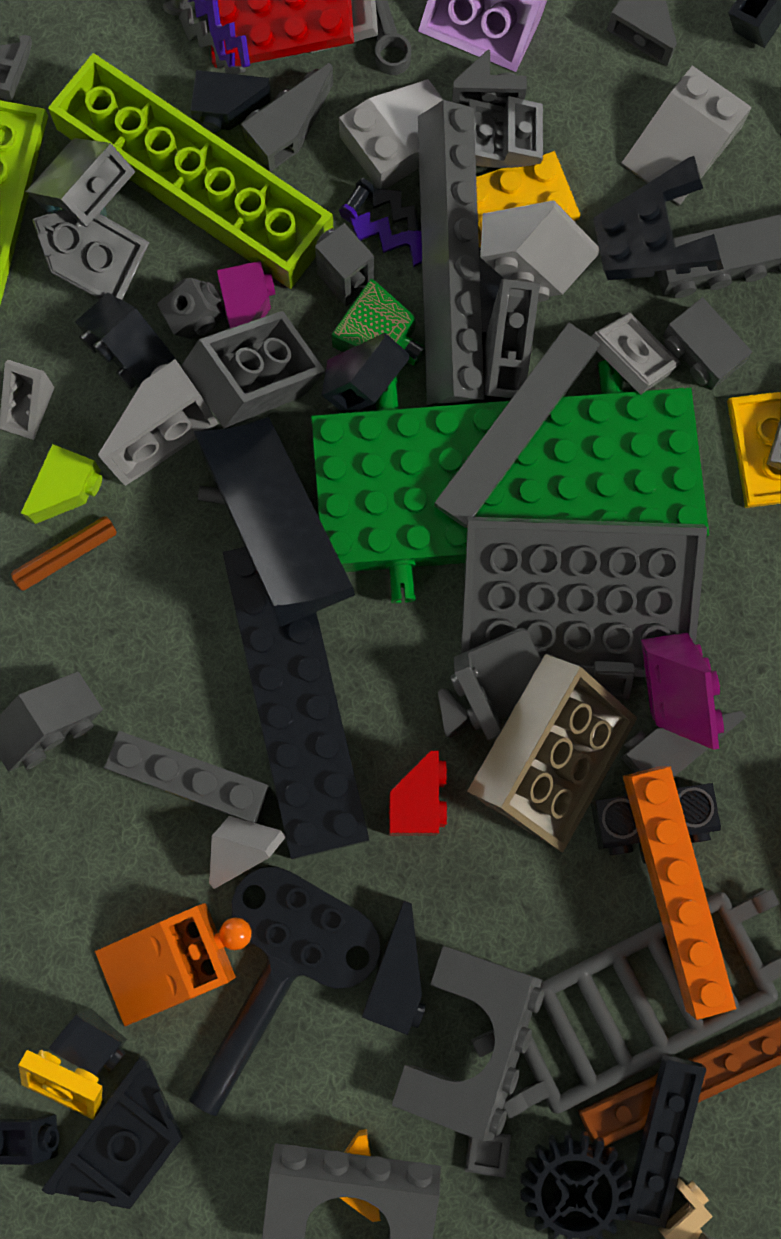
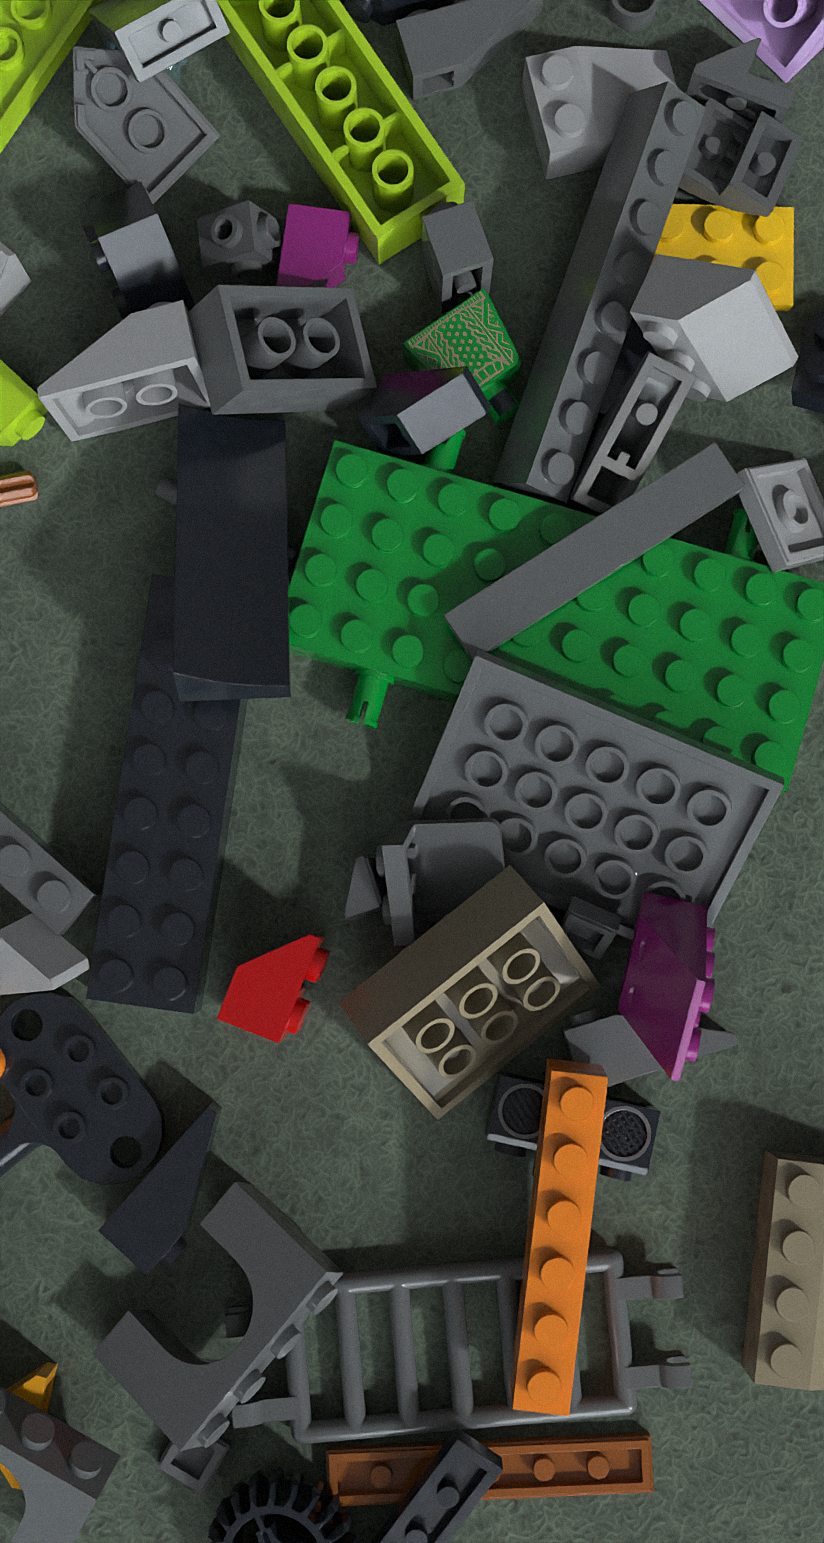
camera: 25 degrees right, 5 degrees up
piece [339,178,422,267] -> none

